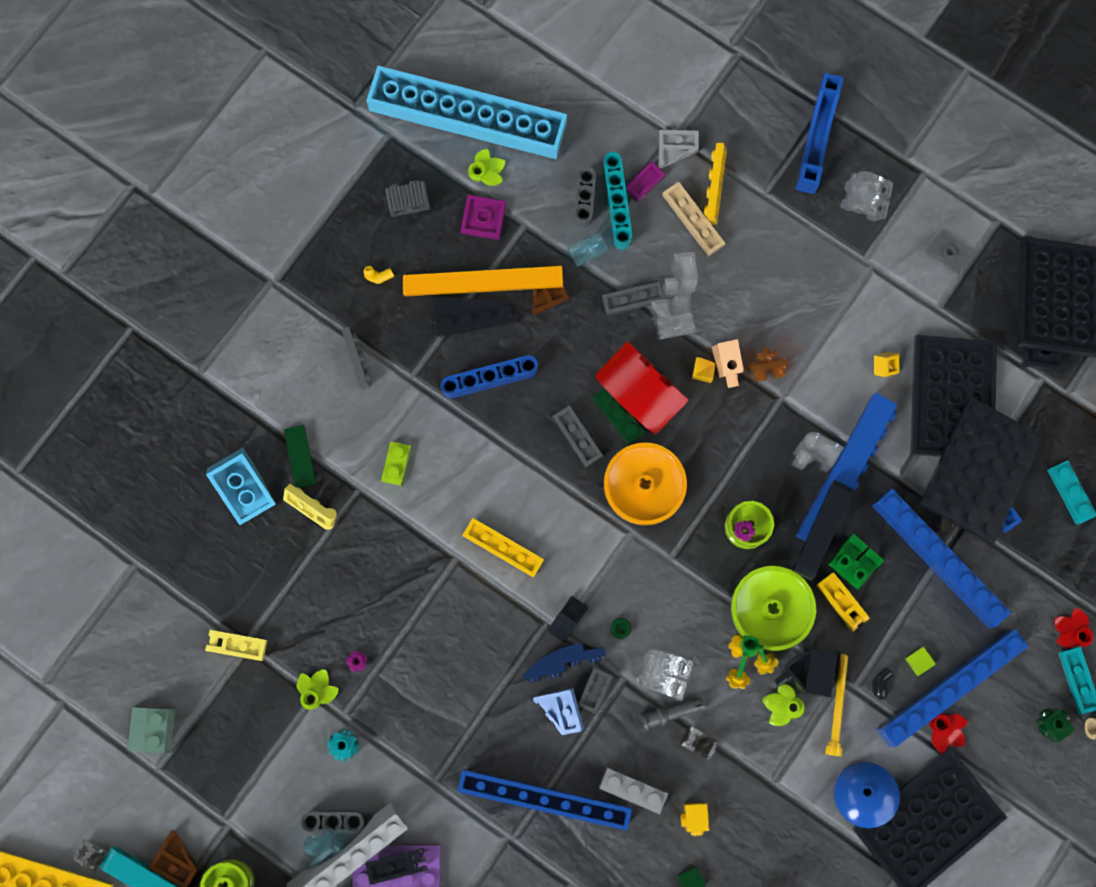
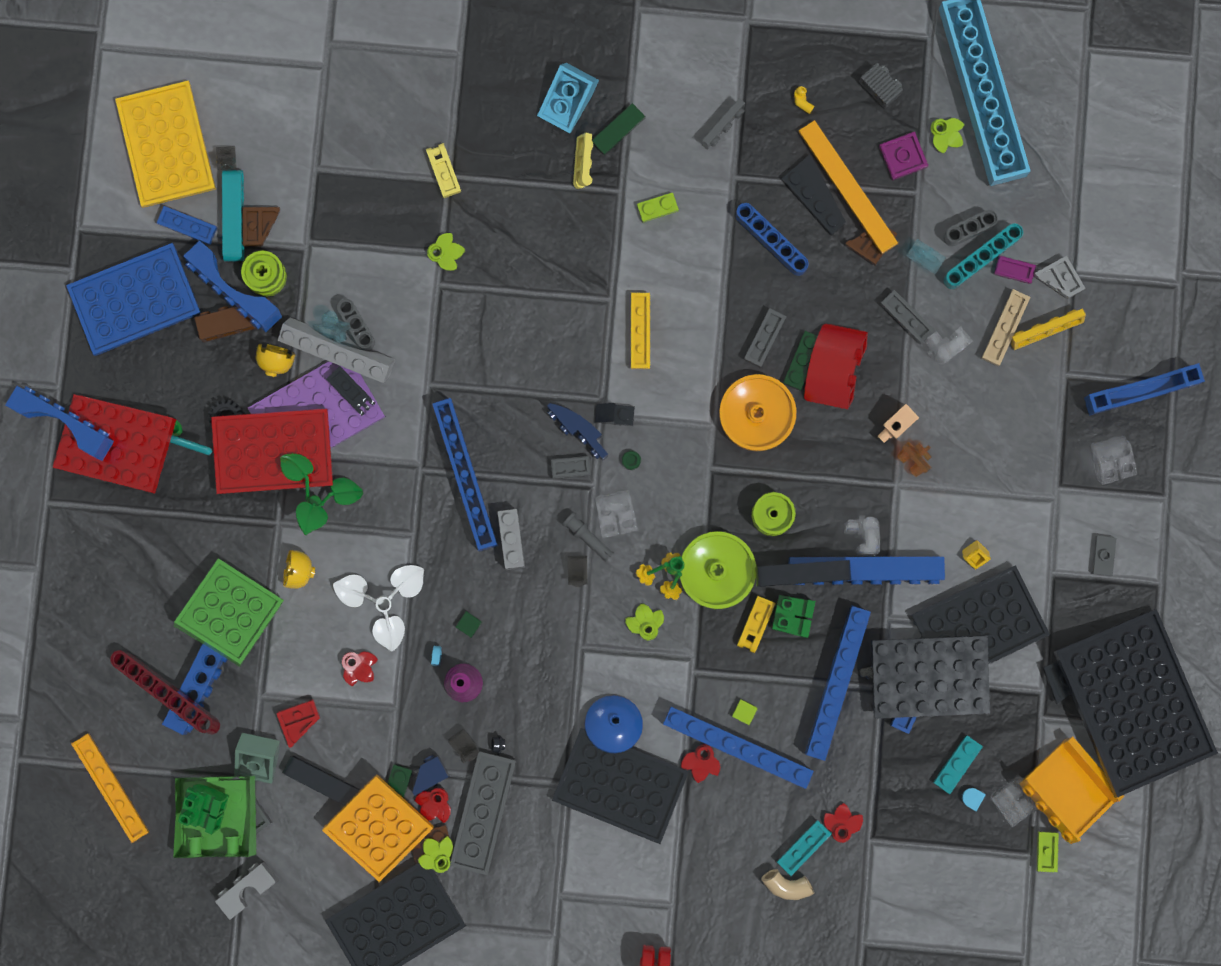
camera: 60 degrees right, 5 degrees up
sand green slope [128,707,175,753] -> none
teal brick [327,729,360,762] -> none
magenta plate [346,651,367,672] -> none
wing [533,688,584,735] -> none
clear hips [650,295,696,340] -> none
yellow brick [680,802,709,836] -> none
yellow slope [692,357,715,383] -> none
magenta plate [734,520,755,541] -> none
black piece [774,650,837,698] -> none
yellow piece [825,654,848,757] -> none
black arm [872,668,894,700] -> none
dark green brick [1035,708,1075,743] -> none

